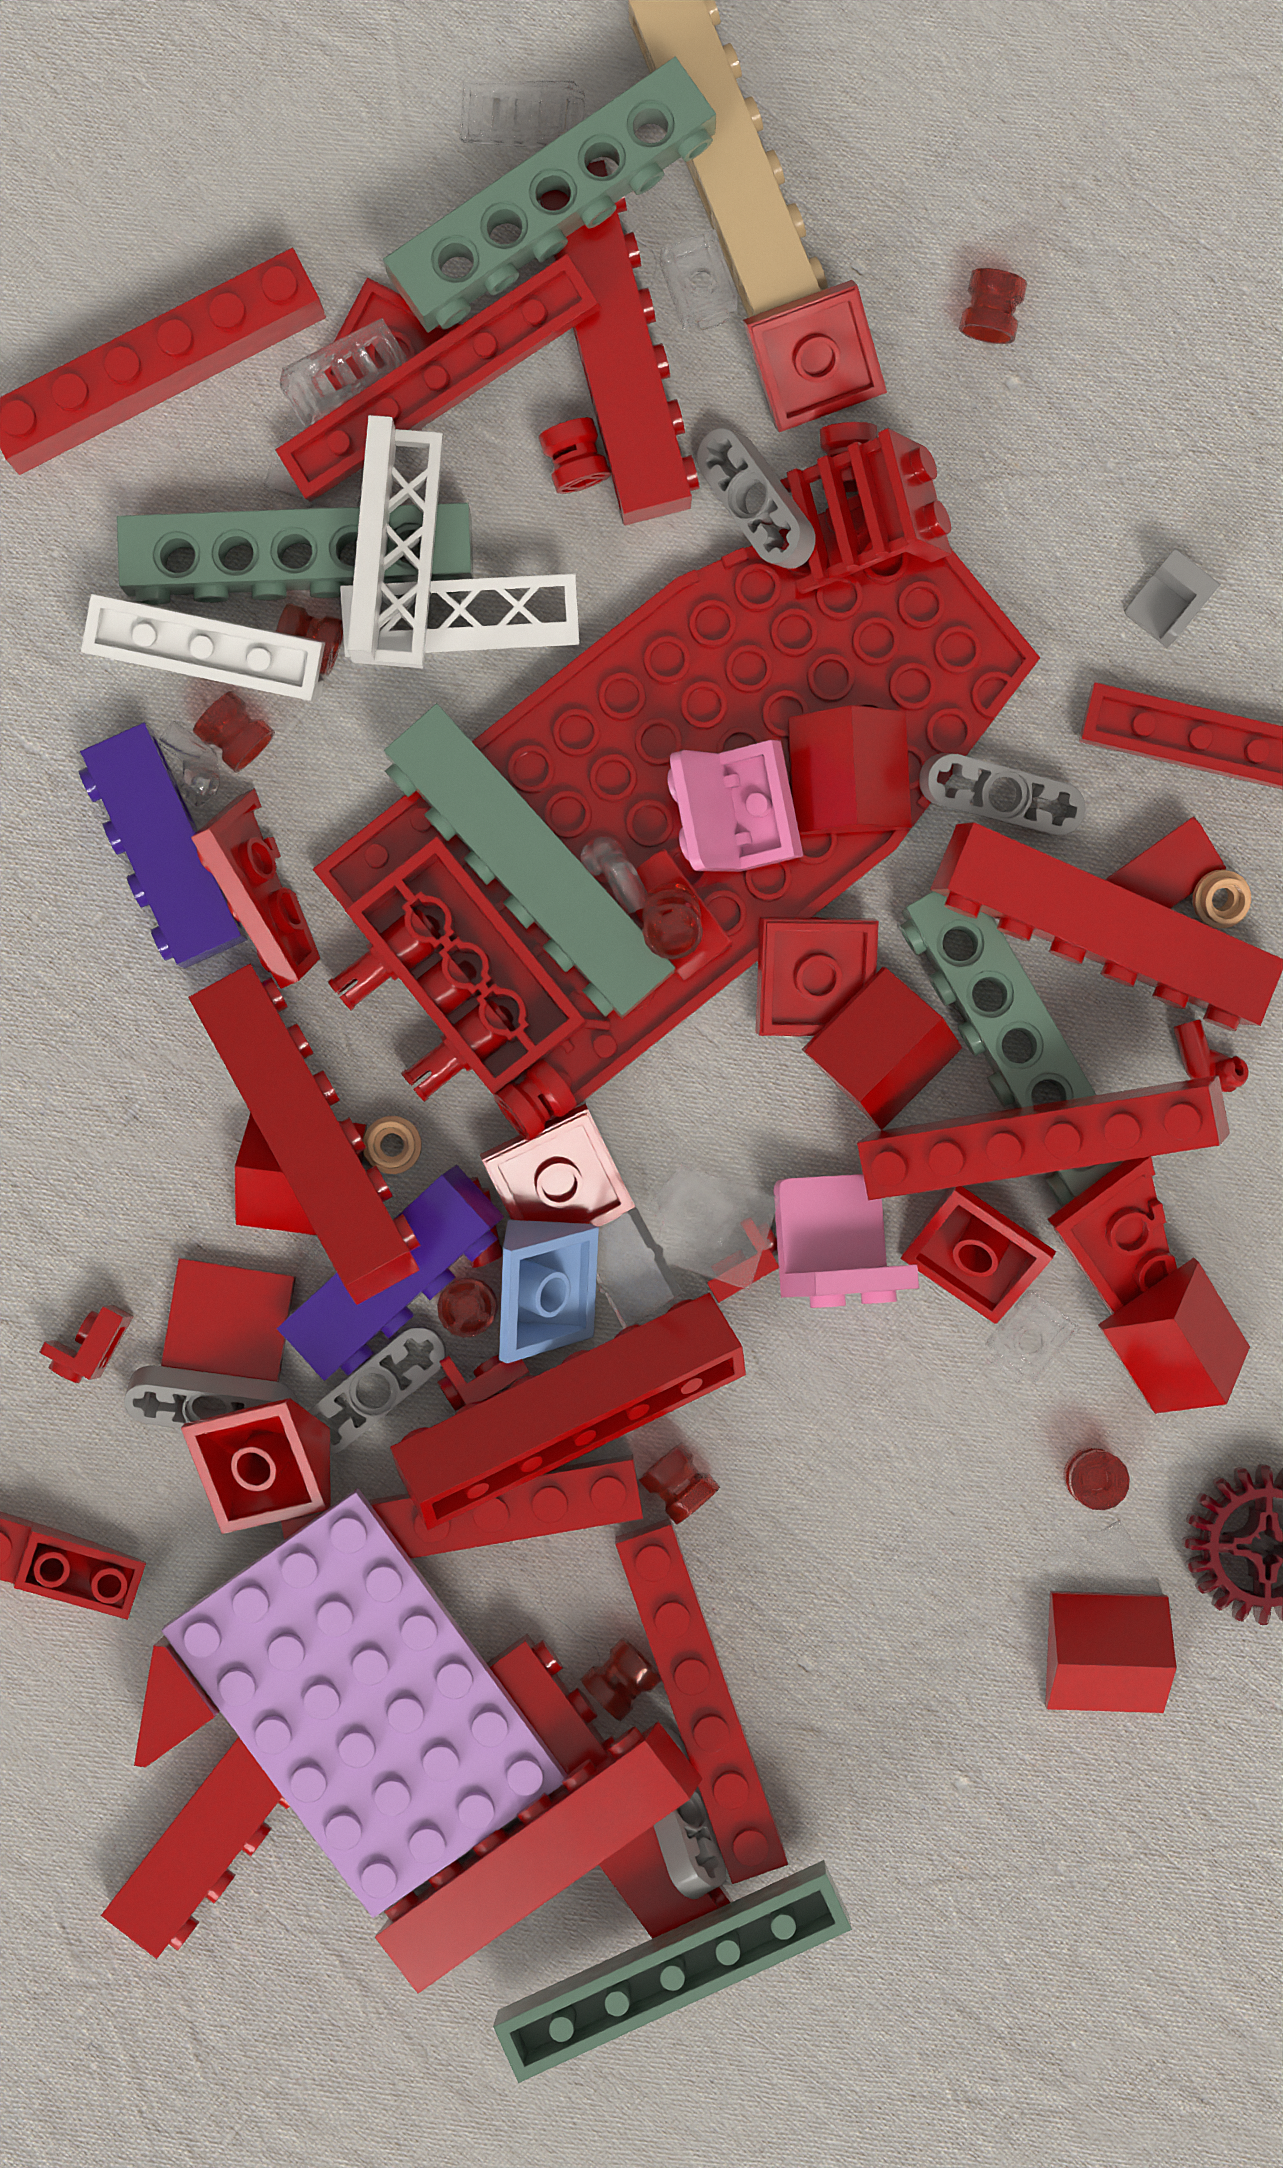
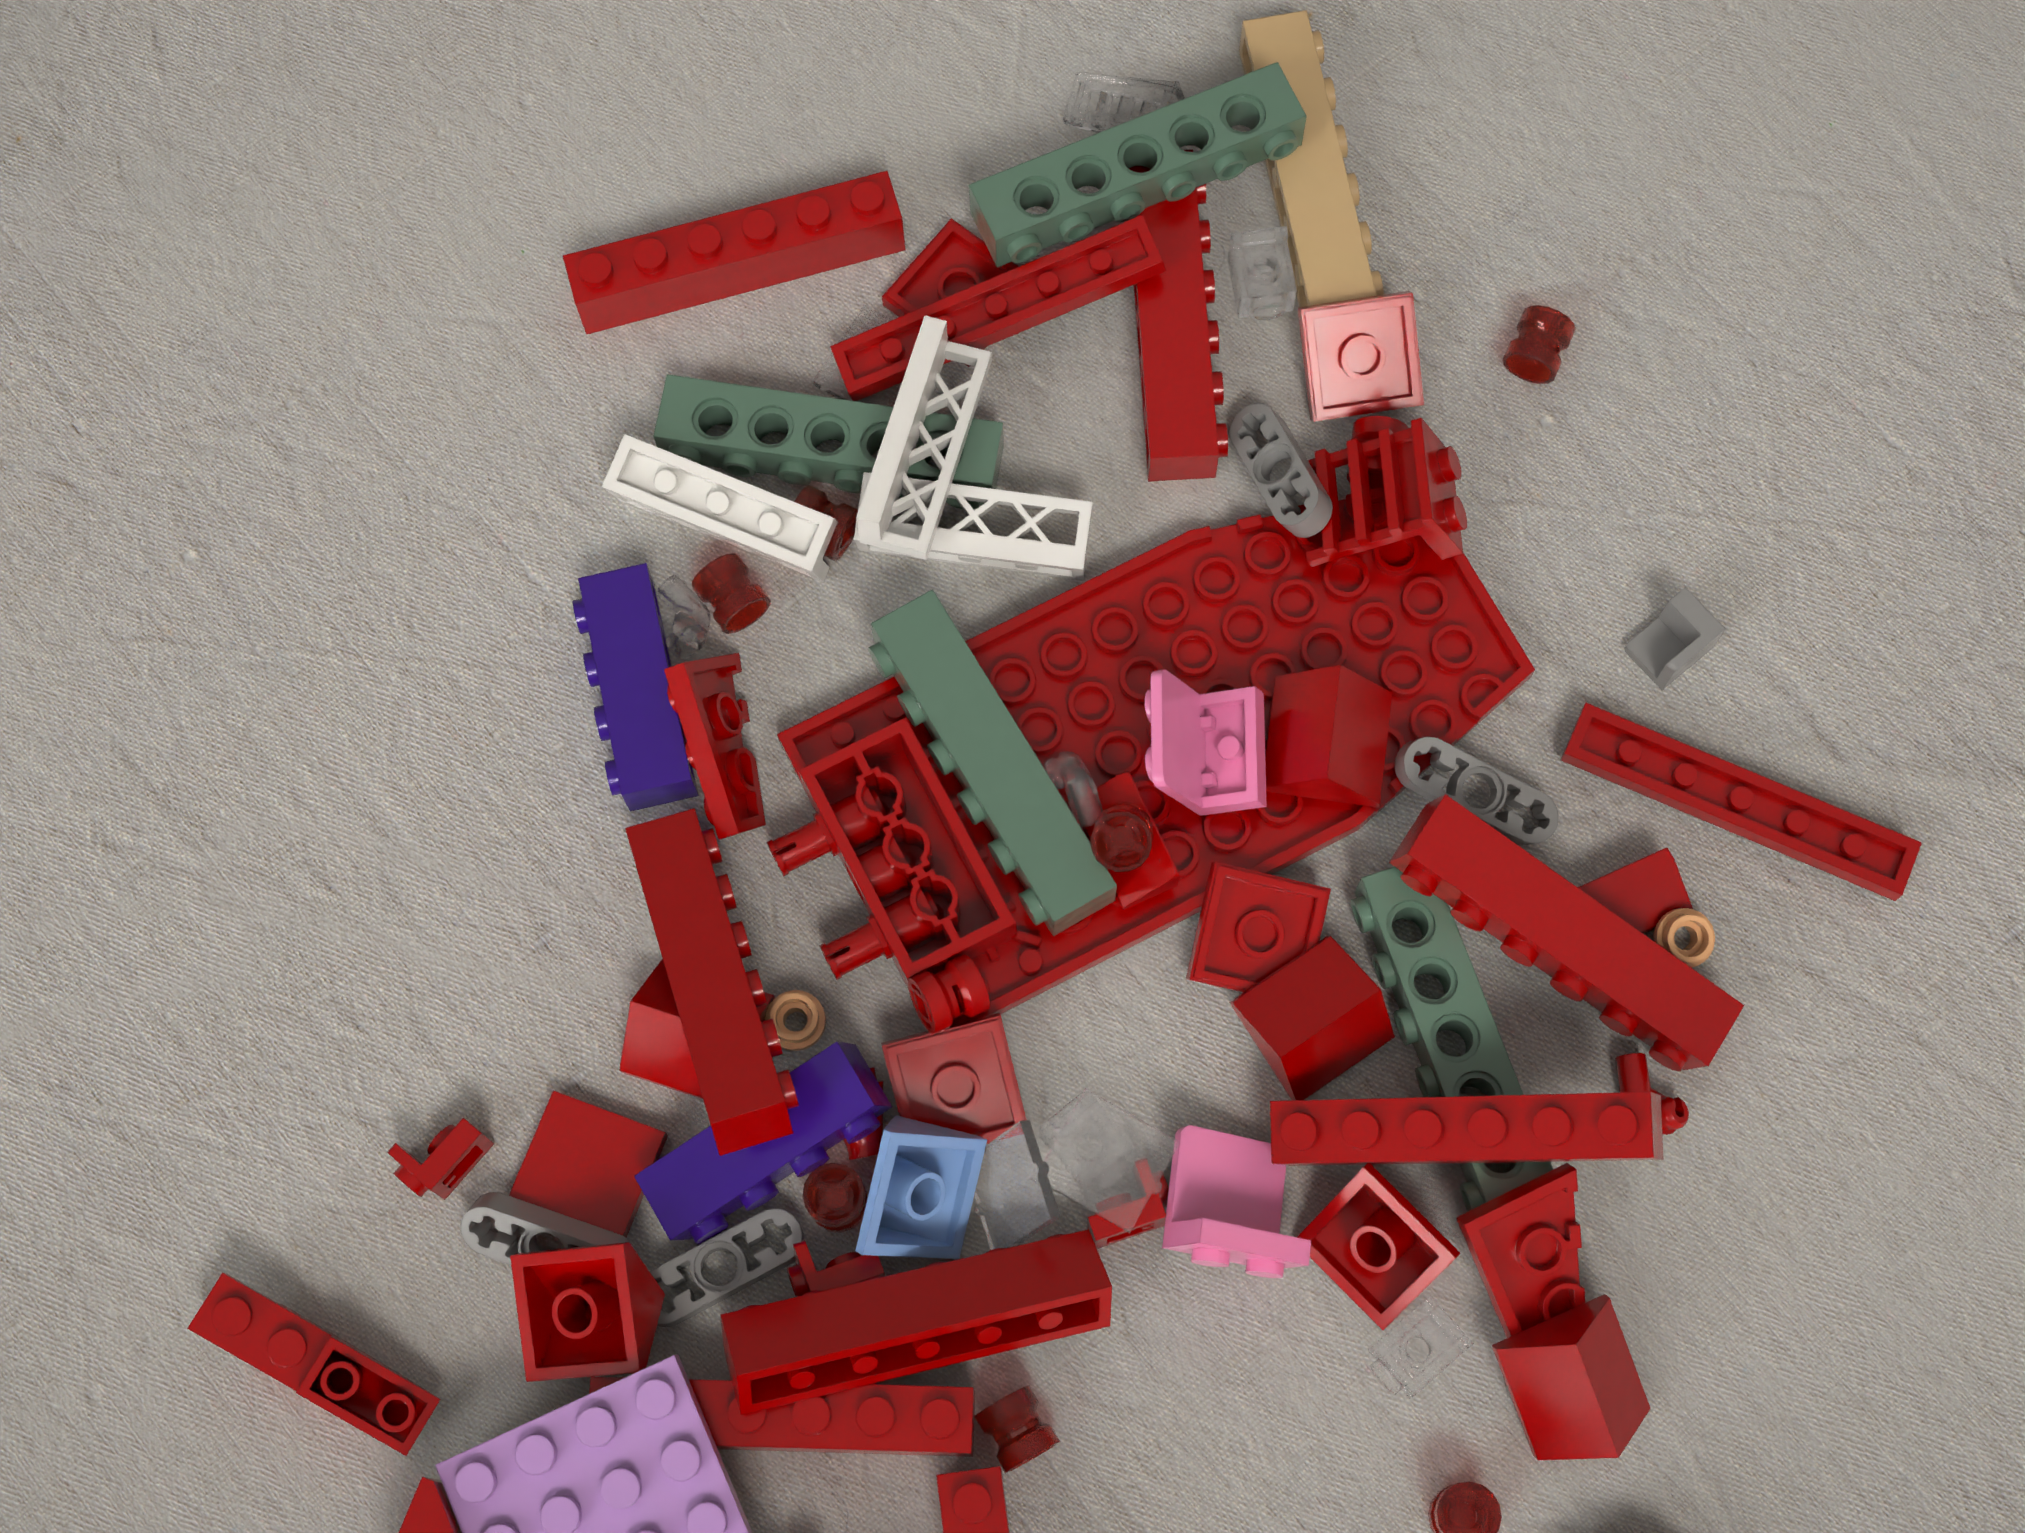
camera: 15 degrees right, 15 degrees down
clear slope [280,318,408,429] -> none
red wheel [538,417,611,494] -> none

